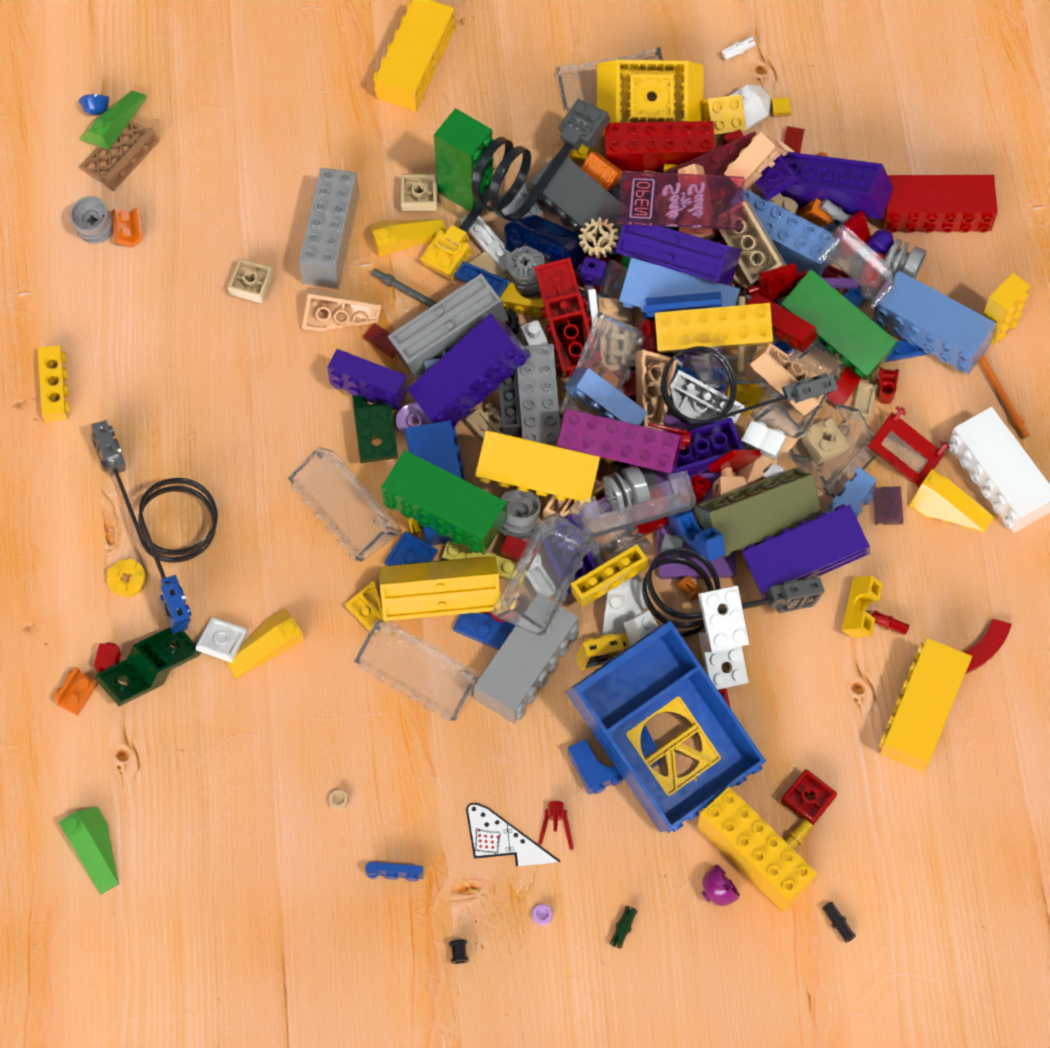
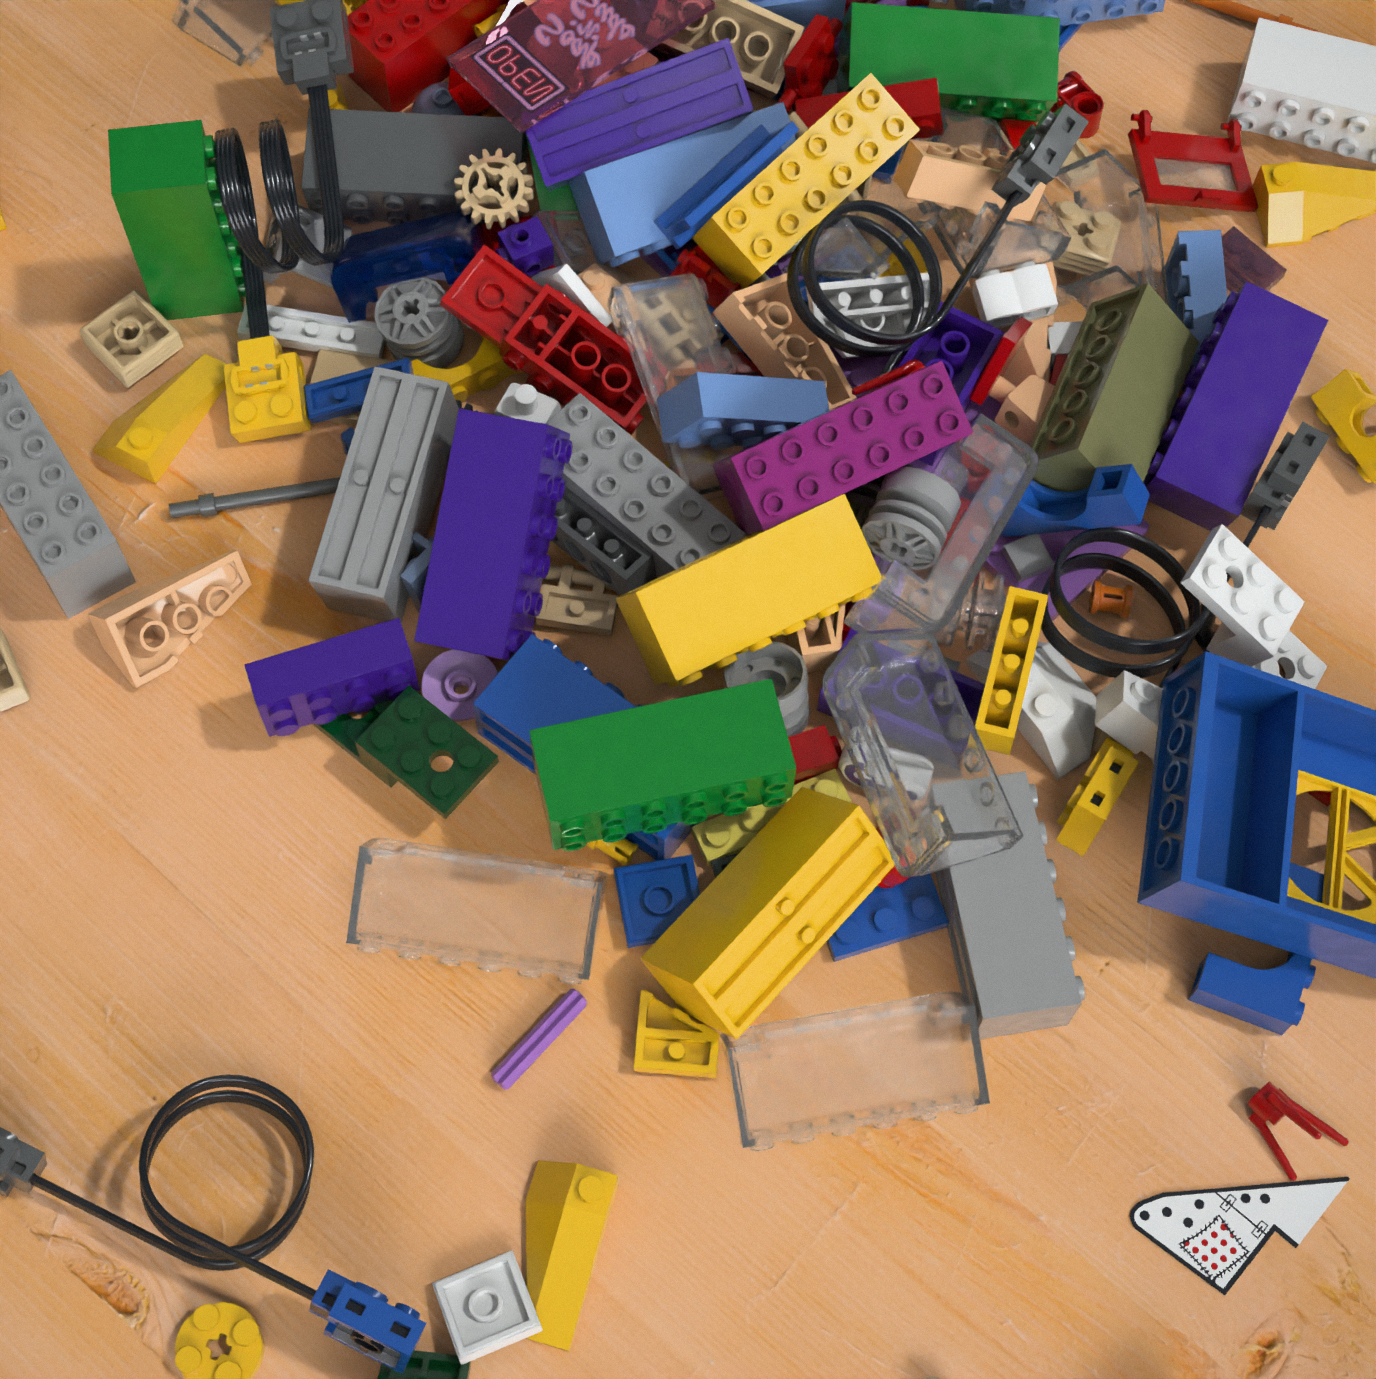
camera: 45 degrees left, 0 degrees up
clear red tile [363,323,396,359] -> none
orange brick [581,152,624,191] -> none
none -> medium lavender axle [491,989,587,1090]

